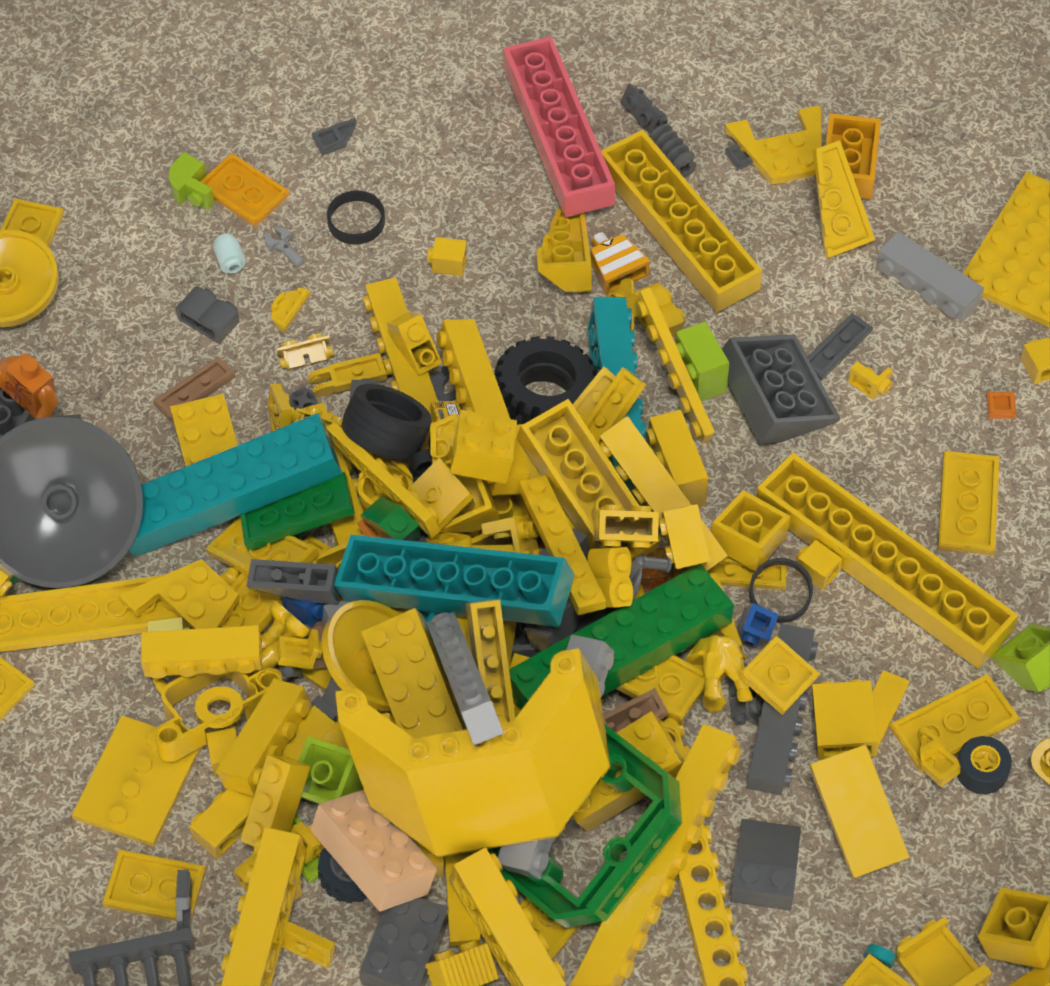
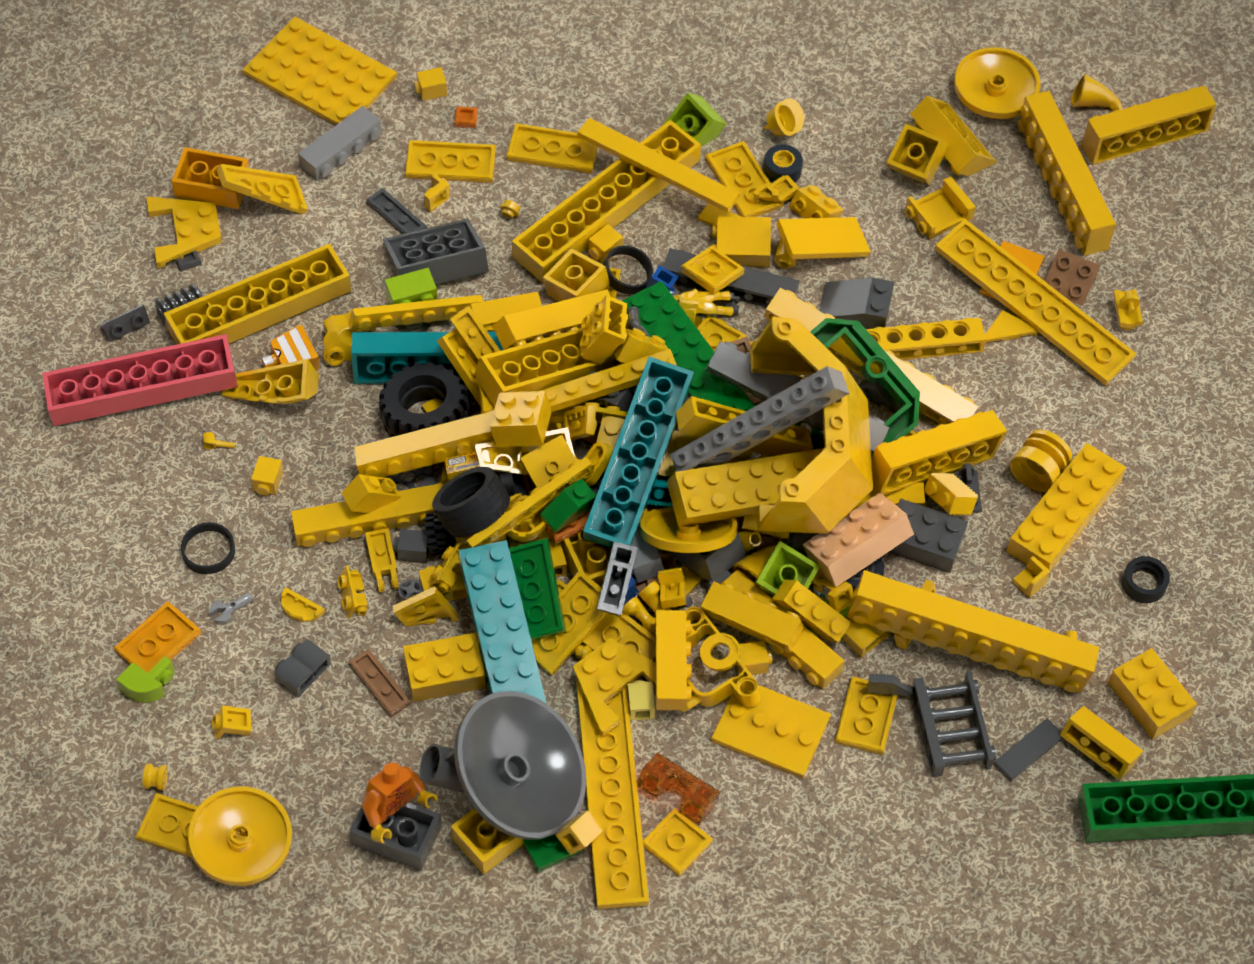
camera: 90 degrees left, 0 degrees up
light aqua brick [213,234,246,274] -> none
dark grey tile [311,118,357,156] -> none
yellow brick [658,504,710,569] -> none
teal tile [864,944,896,969] -> none
none -> yellow wheel [142,763,168,790]
none -> yellow hand [202,432,236,450]
none -> yellow bracket [211,705,252,739]
none -> yellow tile [405,140,496,183]
none -> yellow plate [499,199,521,219]
none -> yellow tile [577,117,740,213]
none -> clear orange arch [637,752,720,825]
none -> yellow bracket [789,185,844,218]

